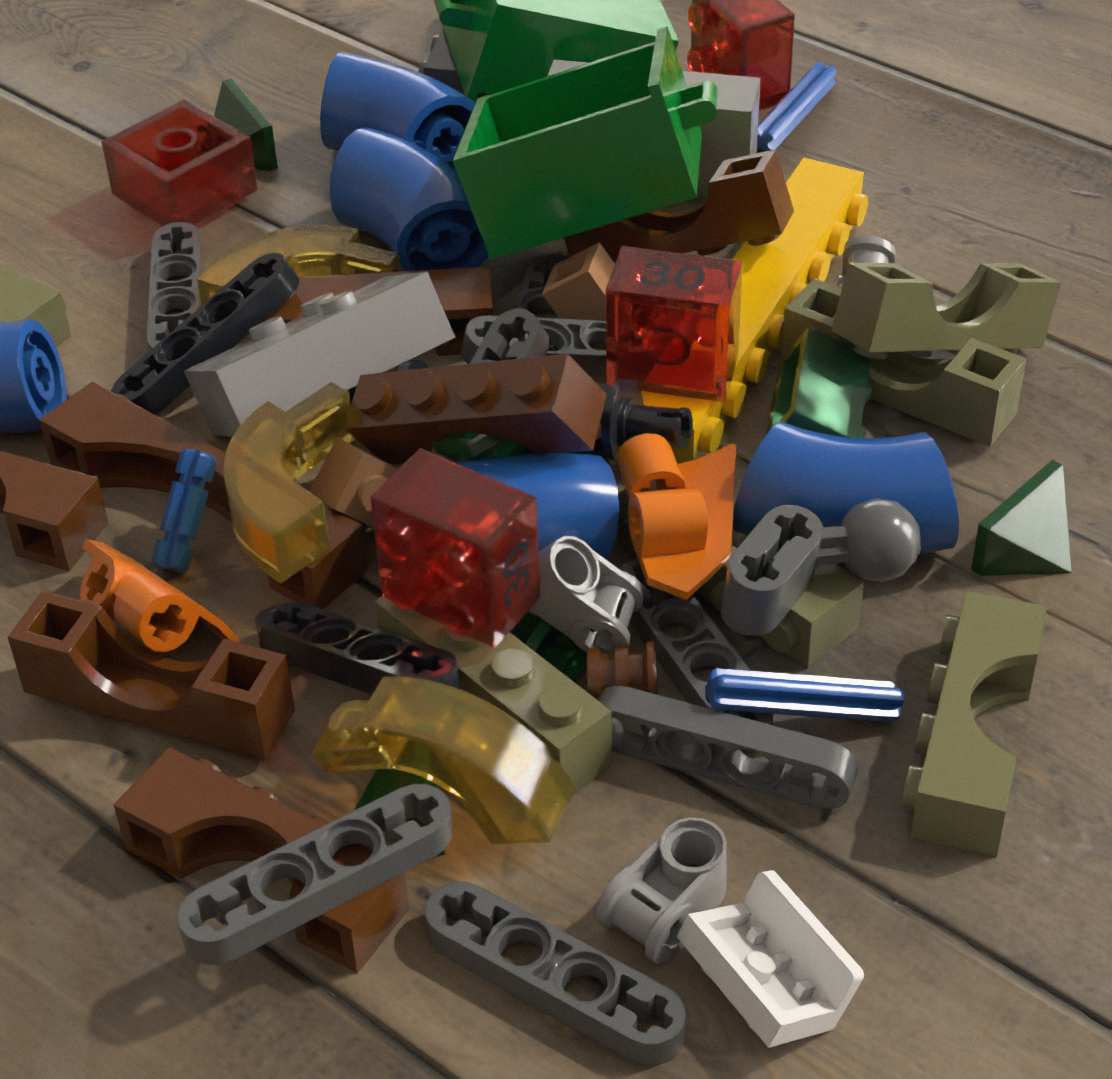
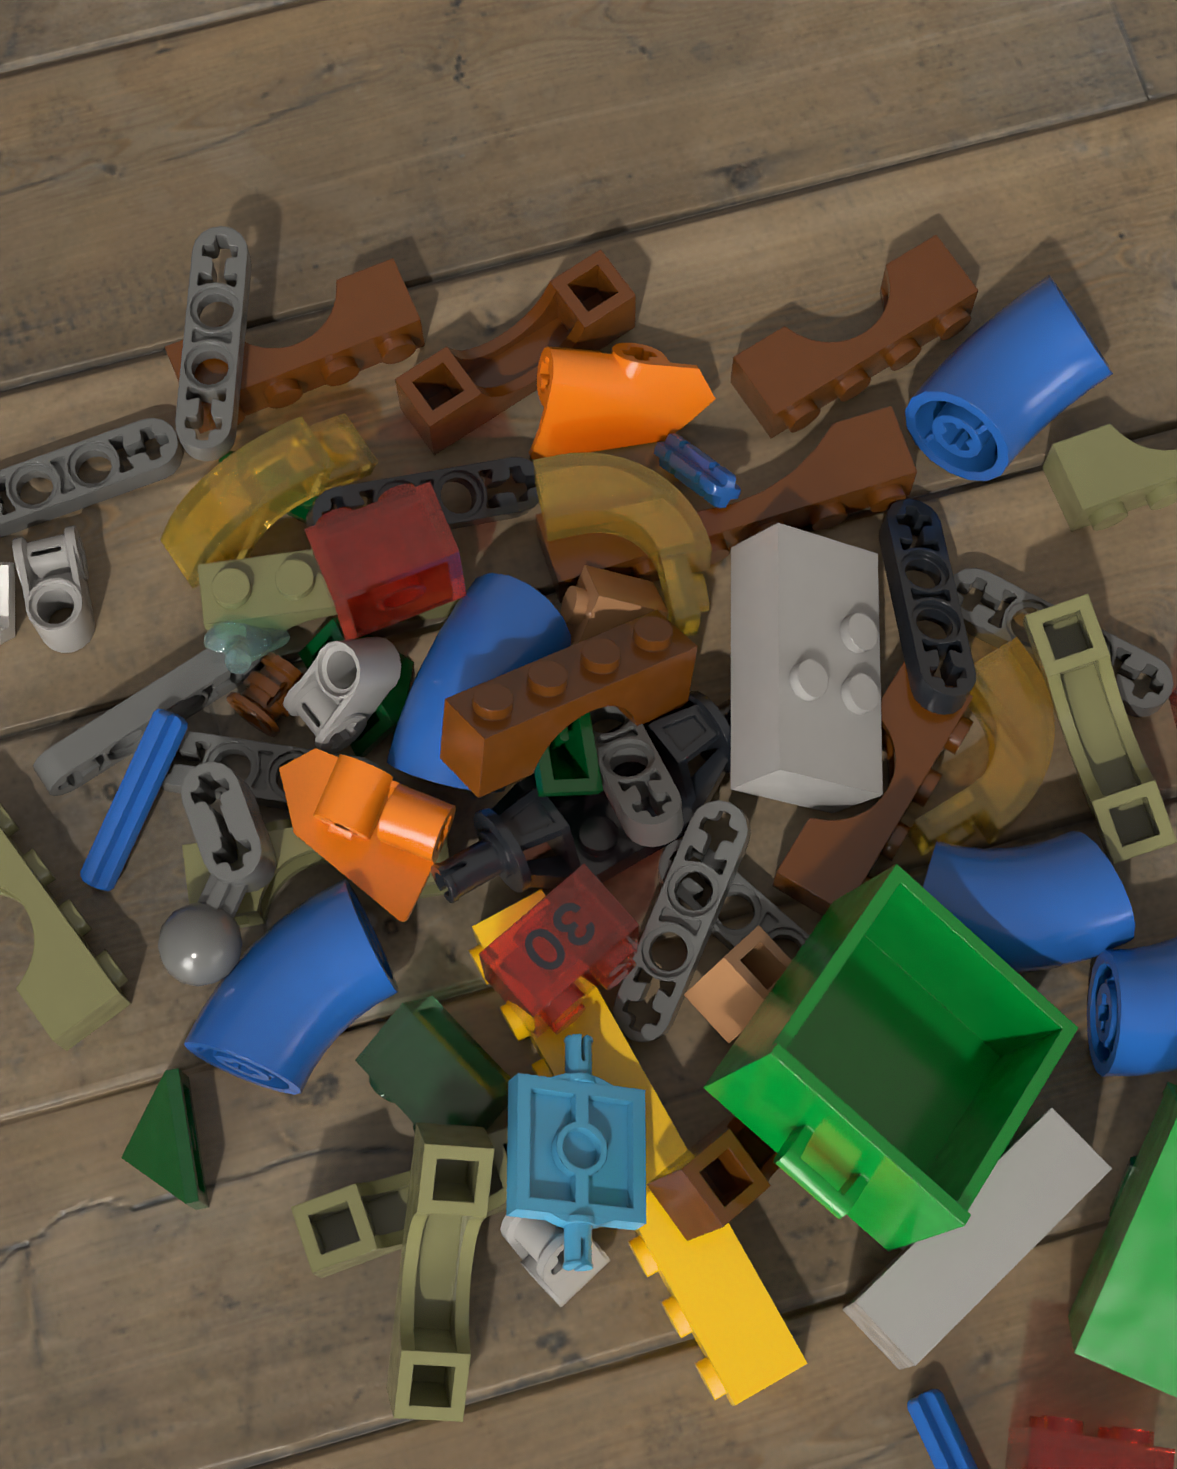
camera: 125 degrees right, 30 degrees up
none -> clear light blue animal [204,621,290,674]
none -> dark azure plate [506,1034,646,1272]
none -> olive arch [1023,594,1177,864]

